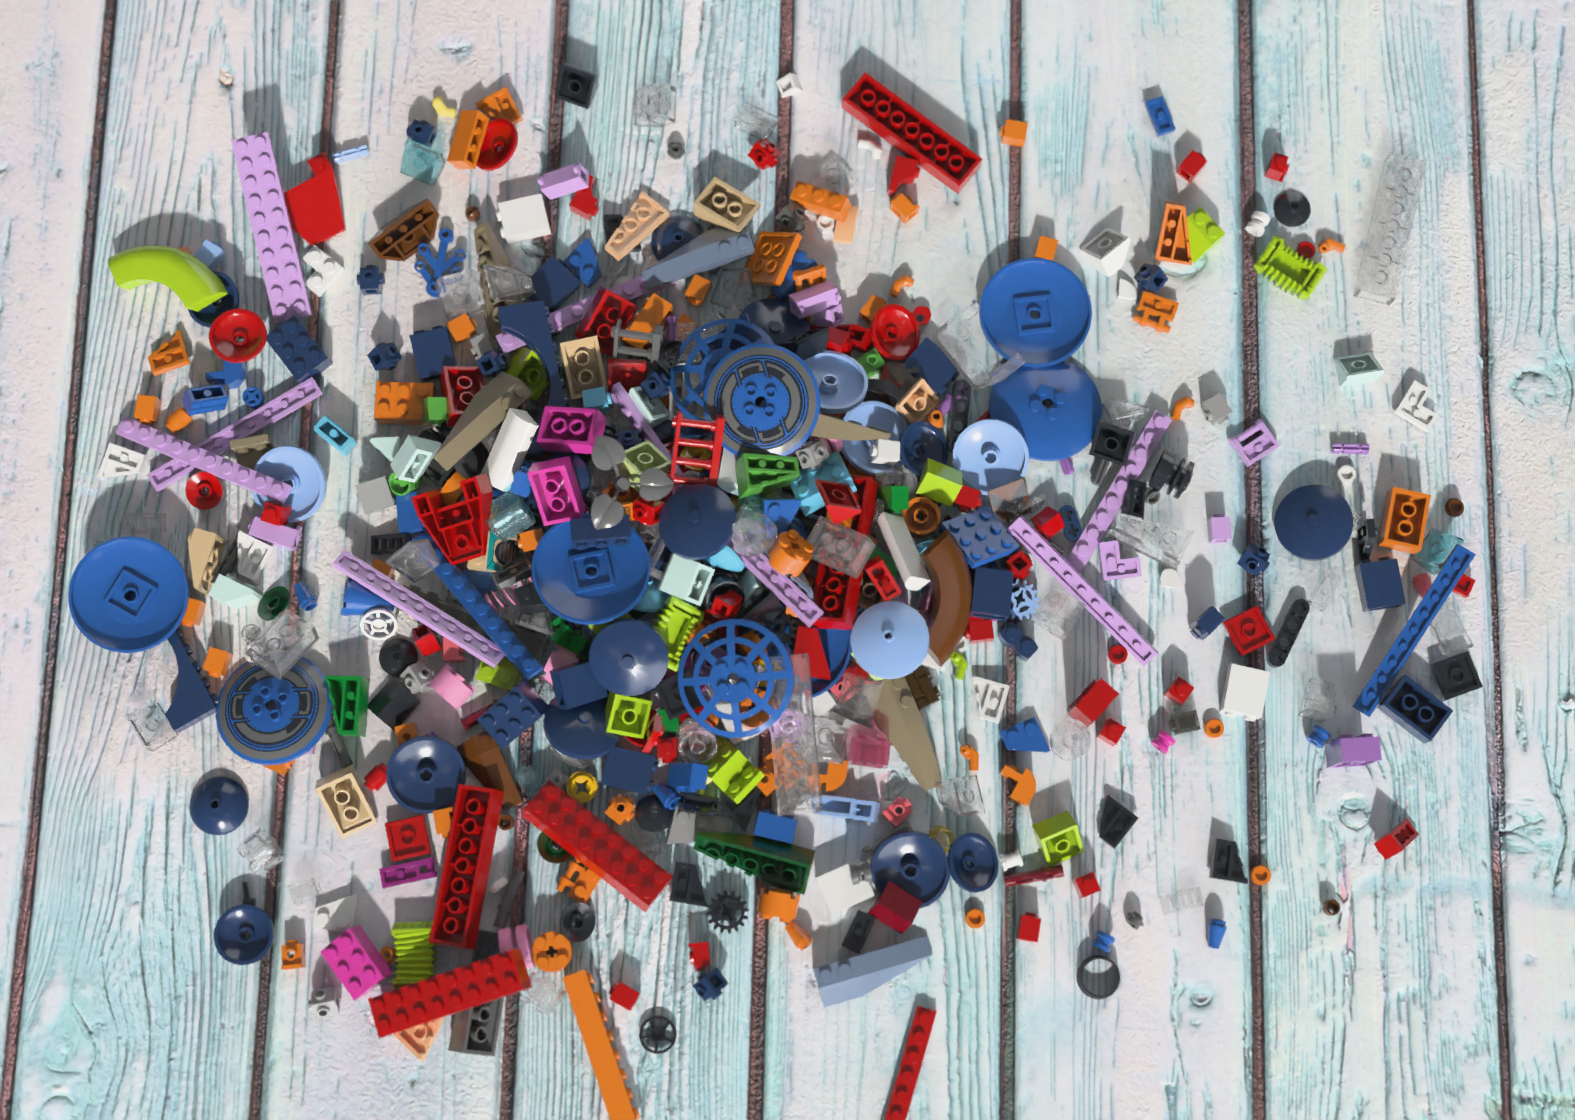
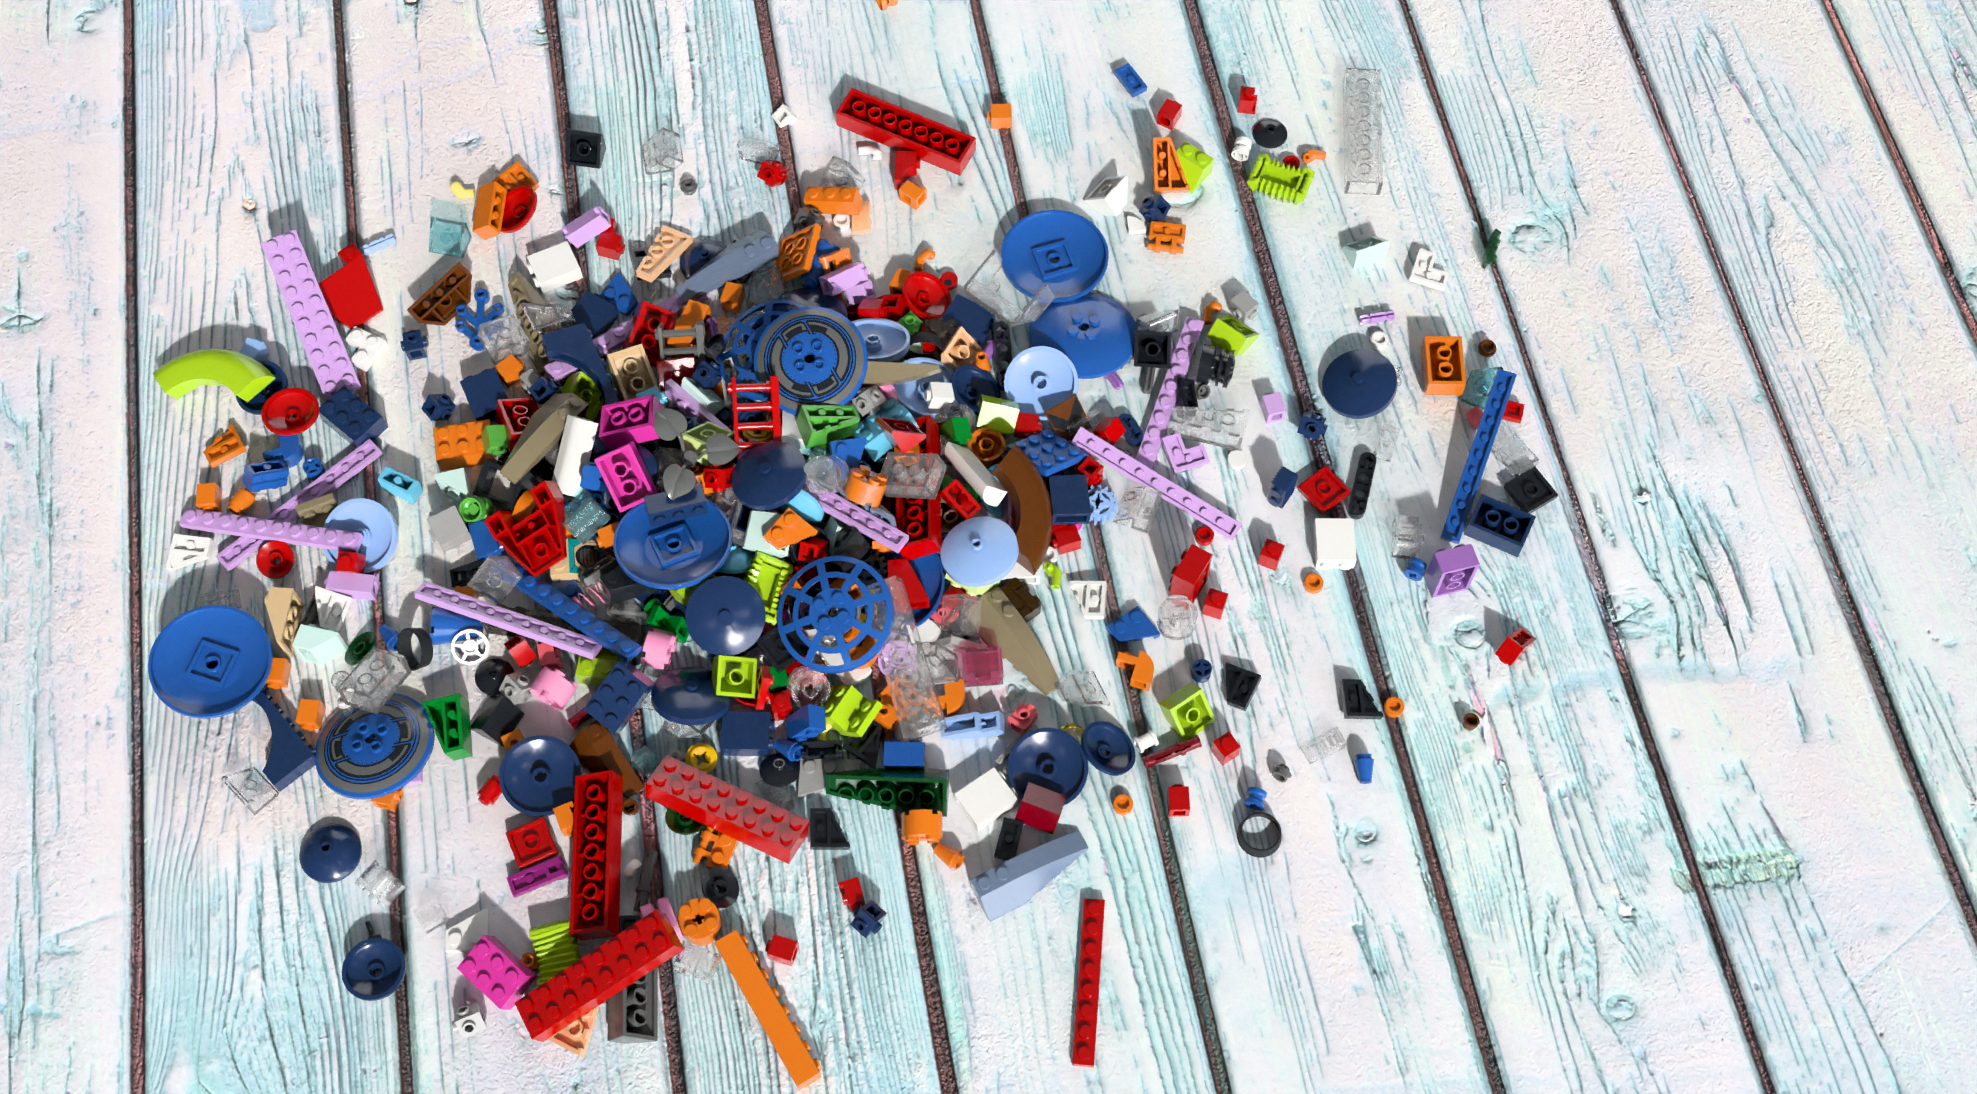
camera: 10 degrees left, 15 degrees down
orange brick [281,940,306,970] -> none
tan slope [315,764,378,839] -> none
dark grey pin [325,714,353,768] -> none
light aqua slope [390,435,442,482] -> none
dark blue brick [406,119,437,150] -> none
reddish brown hinge [465,206,480,222] -> none
dark blue brick [550,658,608,710] -> none
orange brick [605,795,636,826] -> none
black wheel [639,1016,677,1054] -> none
tan slope [693,177,761,233] -> none
black gear [706,890,749,934] -> none
black slope [779,328,829,361] -> none
dark grey wheel [849,862,873,885] -> none
orange arm [959,744,979,771] -> none
dark blue brick [998,623,1038,662] -> none
orange brick [1034,235,1058,263] -> none
dark pink wheel [1151,730,1175,754] -> none
clear smoke brick [1168,710,1201,736] -> none
lavender plate [1228,419,1280,467] -> none
dark blue brick [1354,557,1406,612] -> none
black wing [1356,519,1378,561] -> none
none -> black tyre [397,628,433,671]
none -> orange wing [763,508,818,550]
none -> dark blue wheel [1191,659,1212,683]
none -> lime slope [1207,315,1260,356]
none -> clear green slope [1482,229,1502,269]

